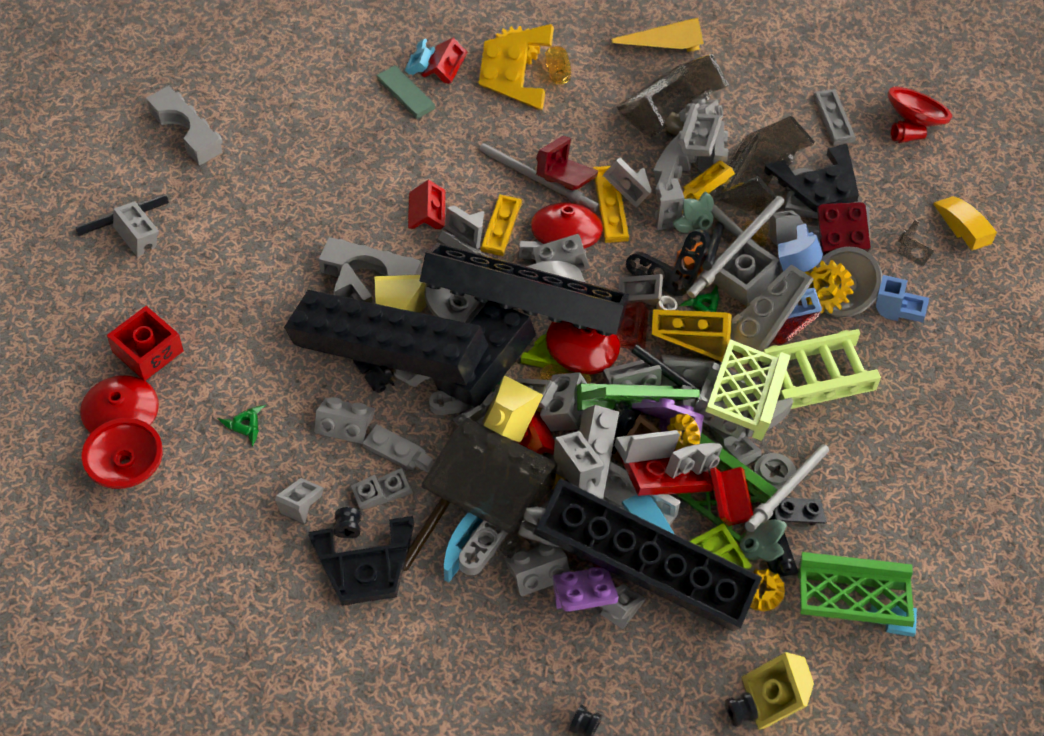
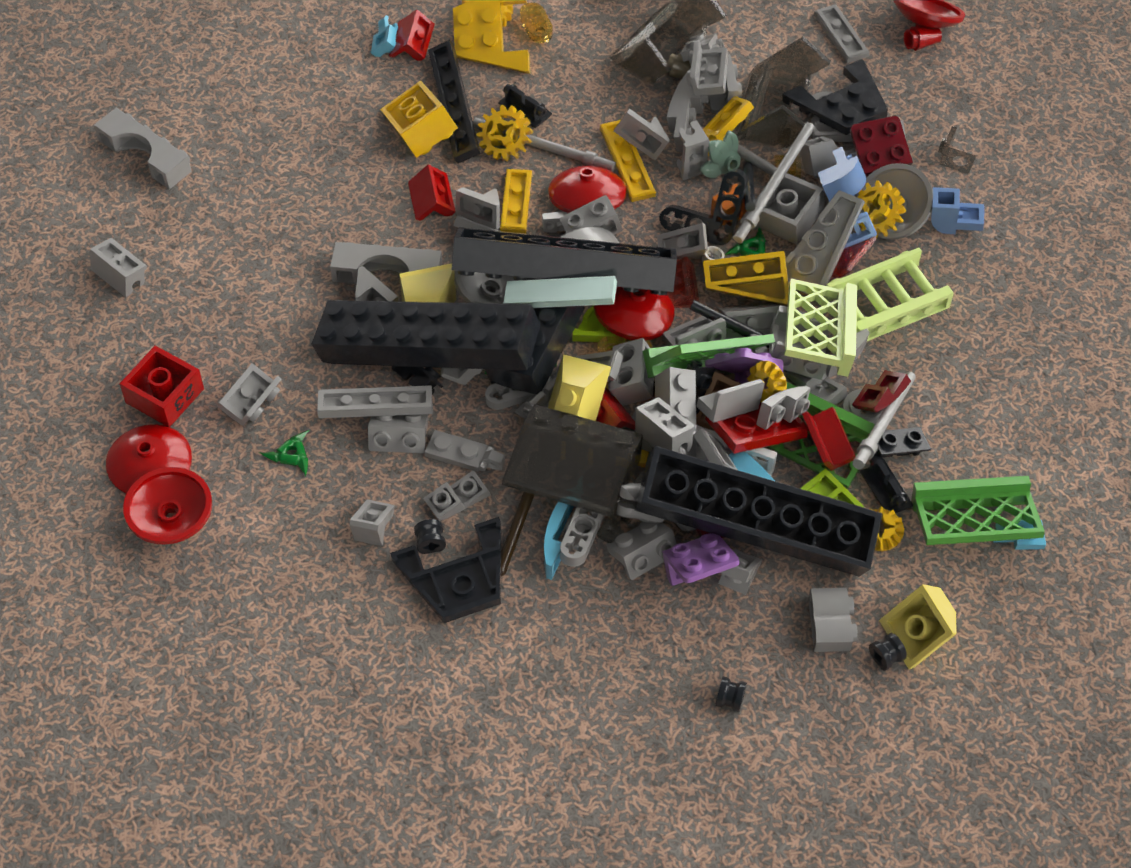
camera: 10 degrees left, 0 degrees up
black bar [75,194,169,236] -> none
sand green tile [377,65,435,119] -> none
dark red bracket [536,135,598,190] -> none
sand green plate [739,519,787,561] -> none
yellow slope [933,196,997,251] -> none
none -> light grey bracket [217,363,282,426]
none -> light grey fence [317,386,433,418]
none -> yellow slope [380,80,458,158]
none -> black plate [428,40,481,164]
none -> yellow gear [476,105,533,161]
none -> black hinge [498,84,552,128]
none -> light aqua tile [503,276,617,308]
none -> light grey tile [693,429,738,470]
none -> light grey brick [808,588,858,652]
none -> dark red slope [852,370,911,412]

